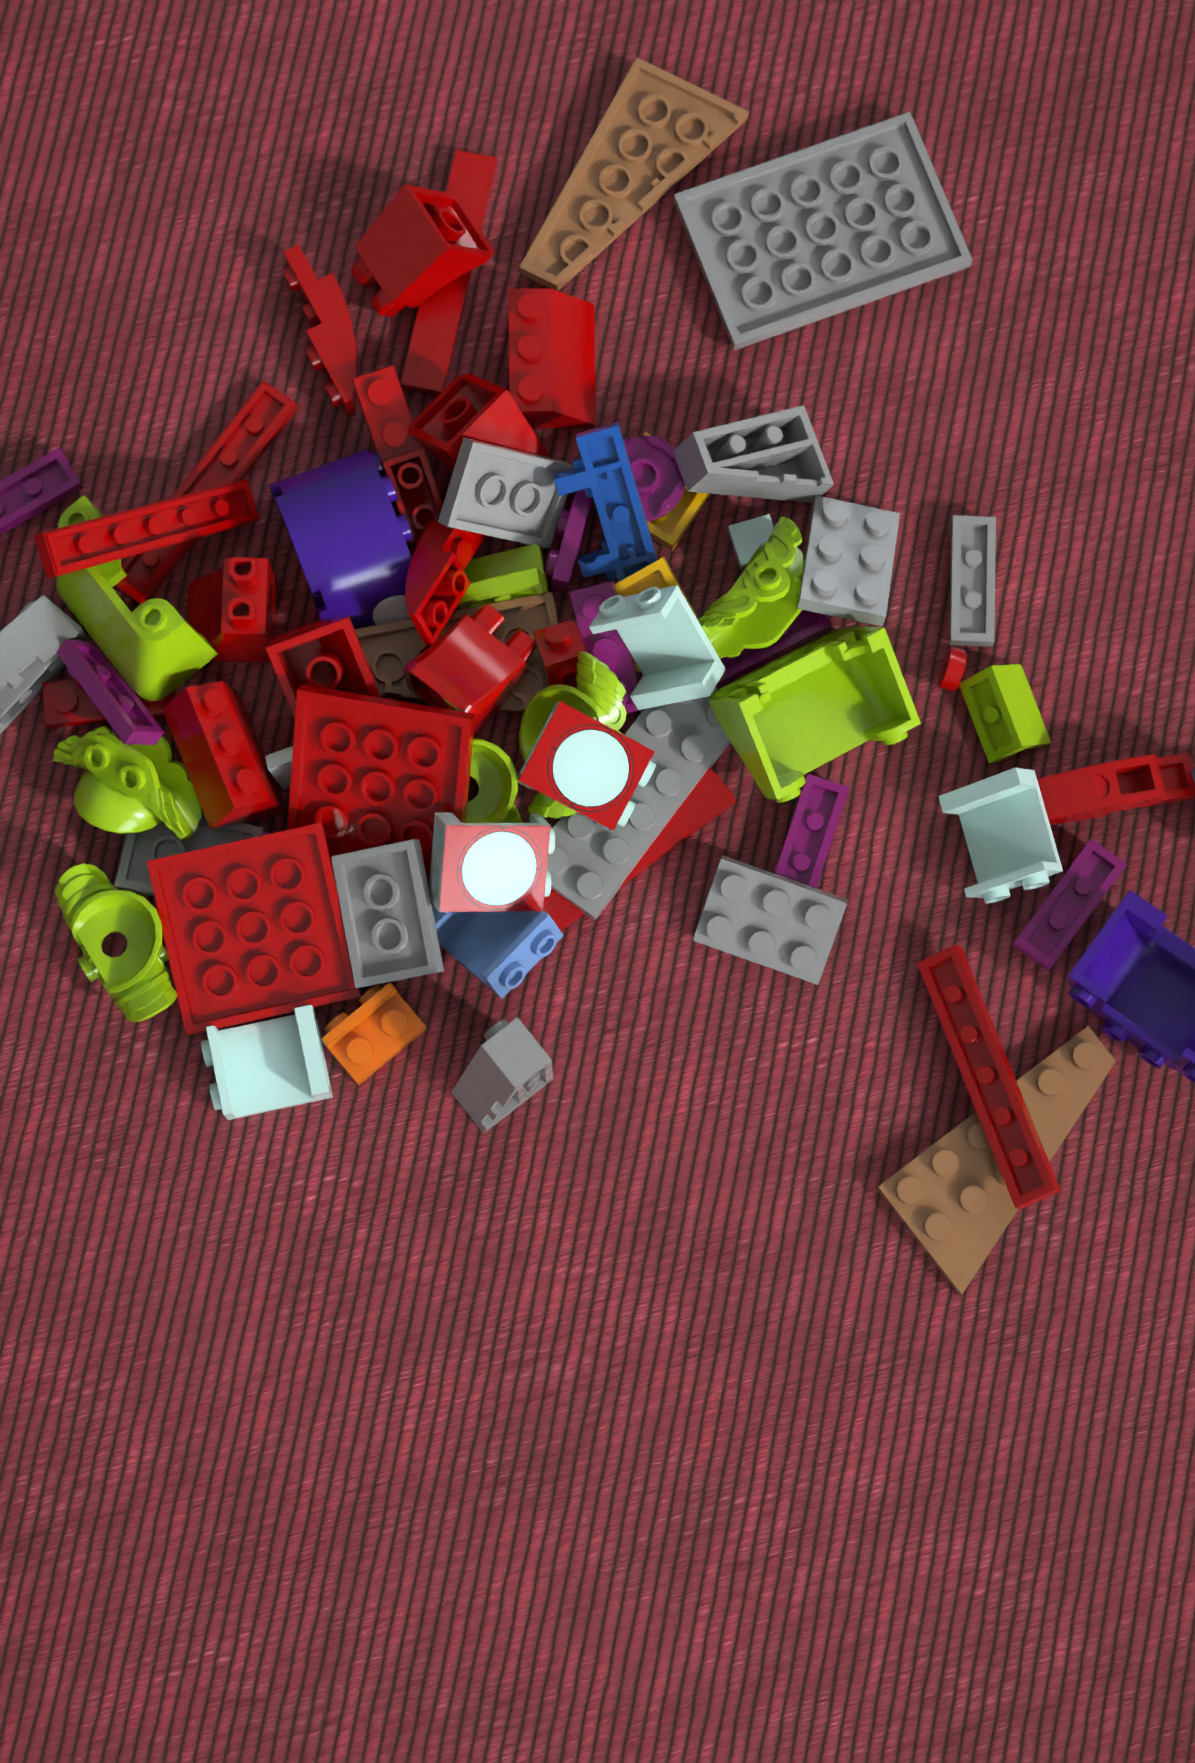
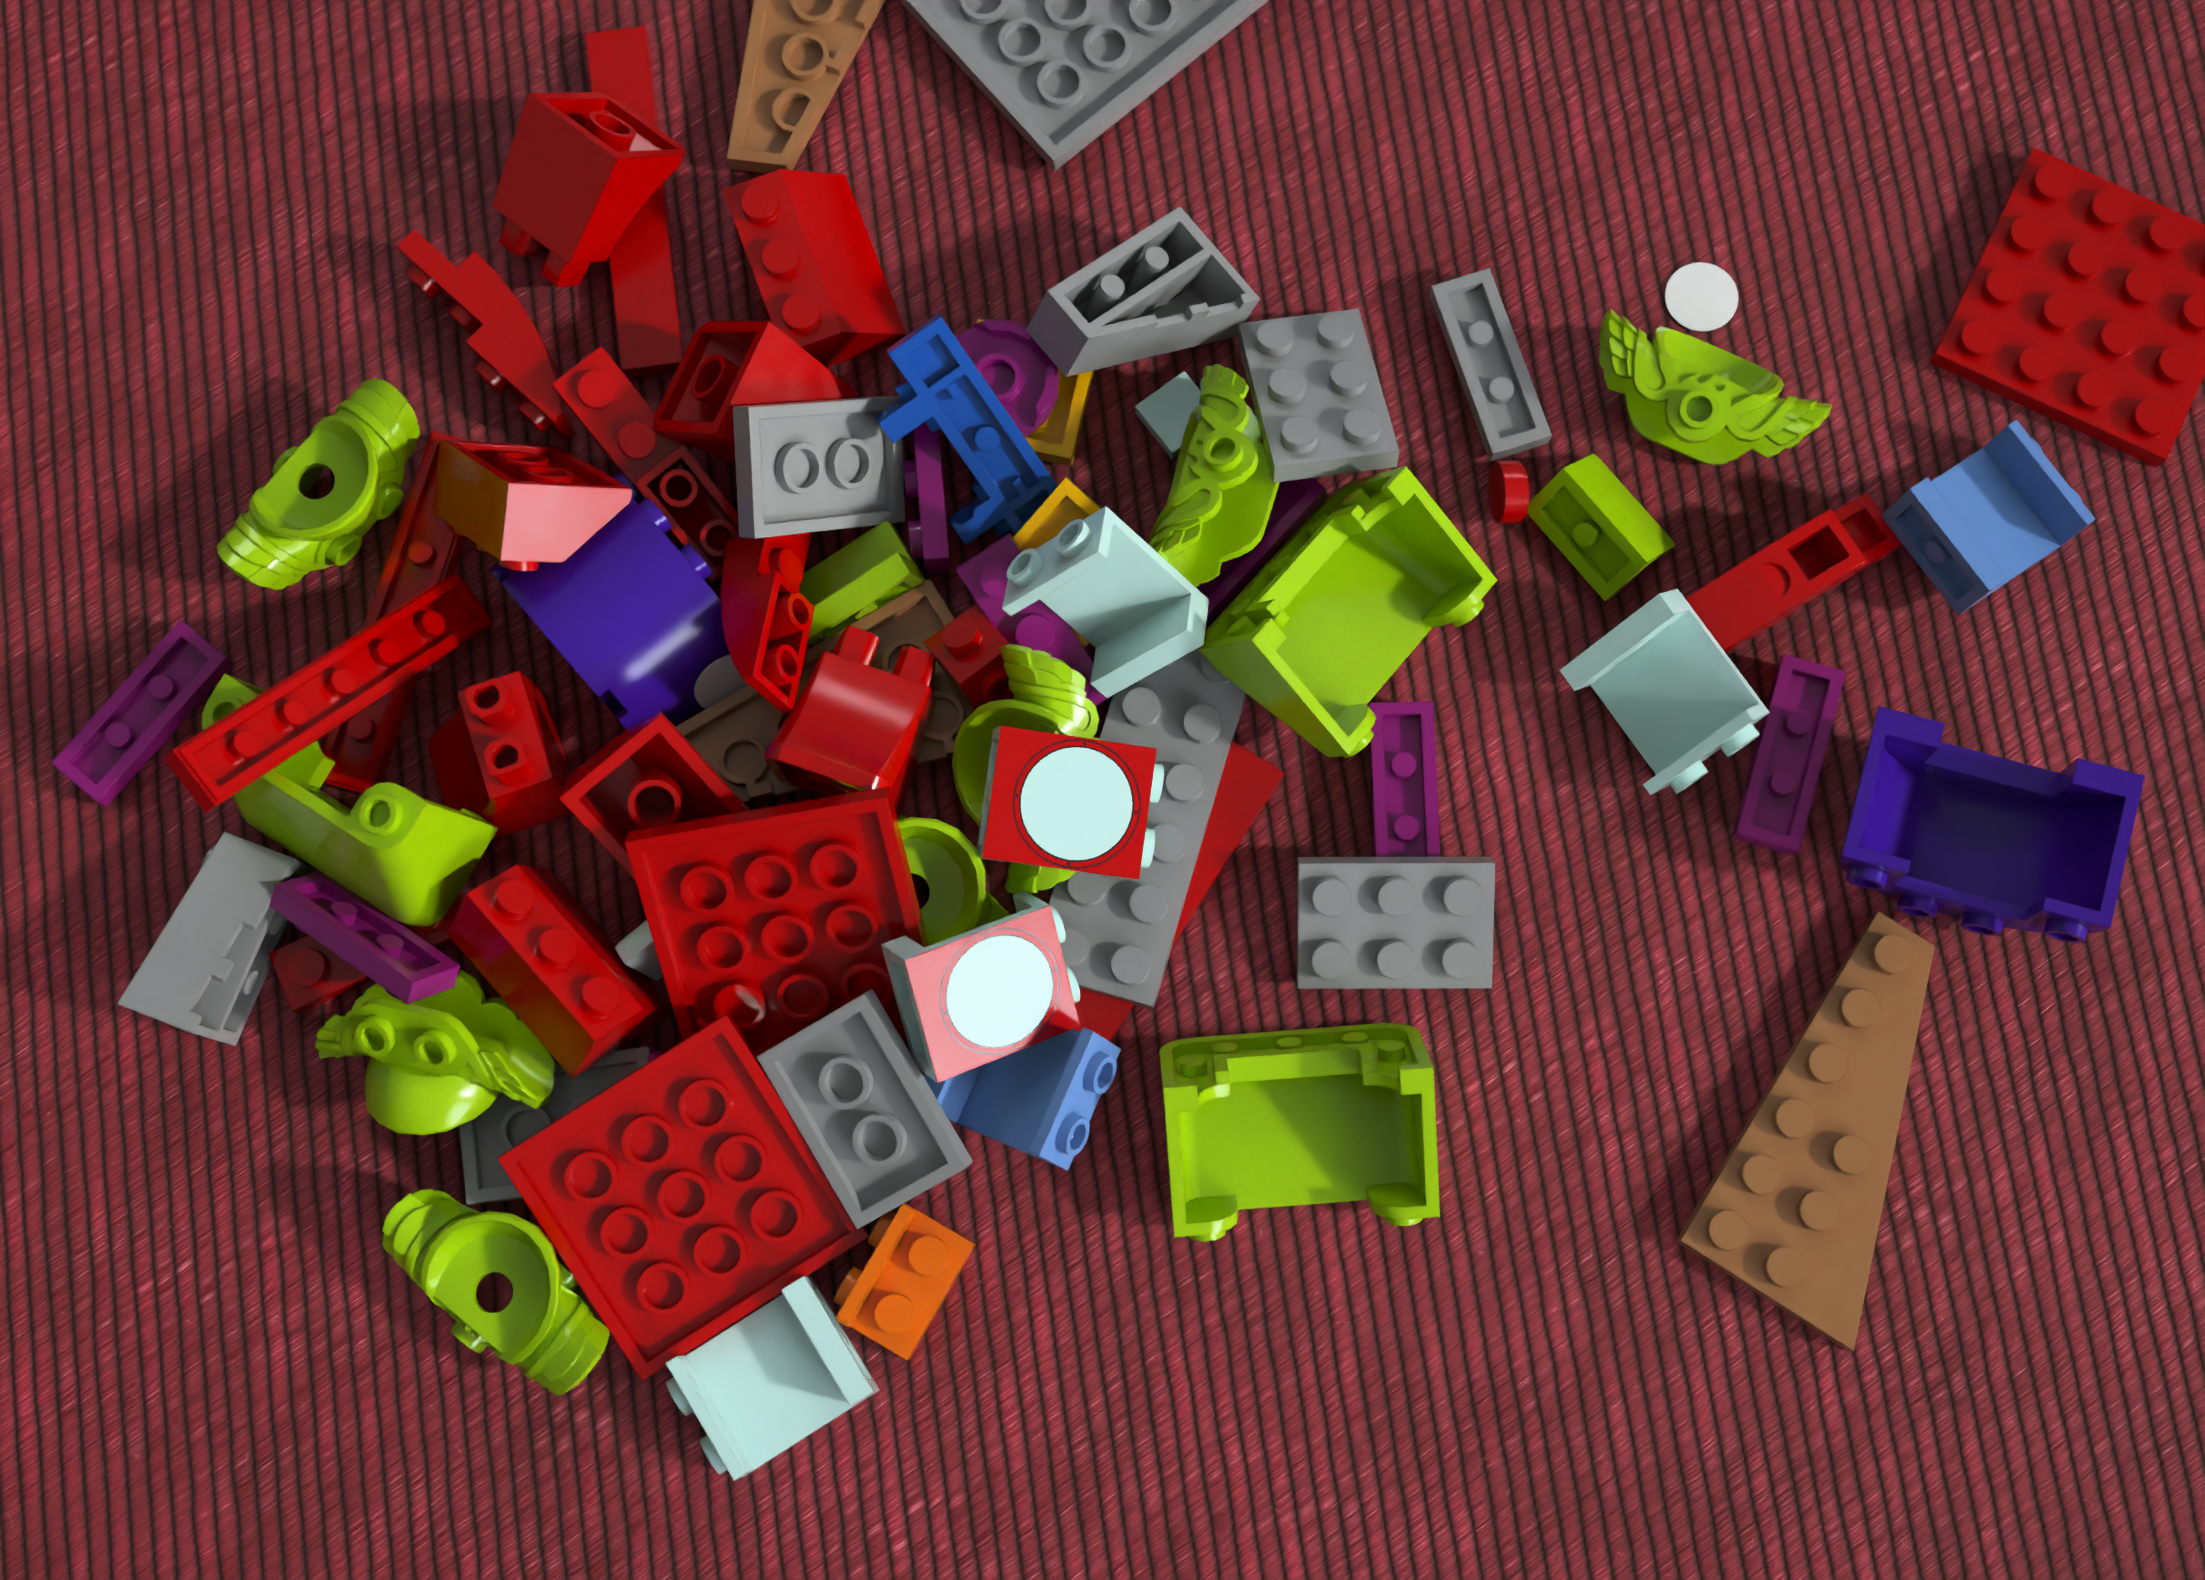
camera: 15 degrees left, 0 degrees up
light grey wedge [451,1017,554,1134] -> none
red plate [917,944,1061,1209] -> none
none -> lime piece [217,377,420,590]
none -> red slope [433,439,632,571]
none -> lime windscreen [1159,1023,1440,1241]
none -> lime piece [1599,308,1832,466]
none -> white sticker [1665,262,1738,332]

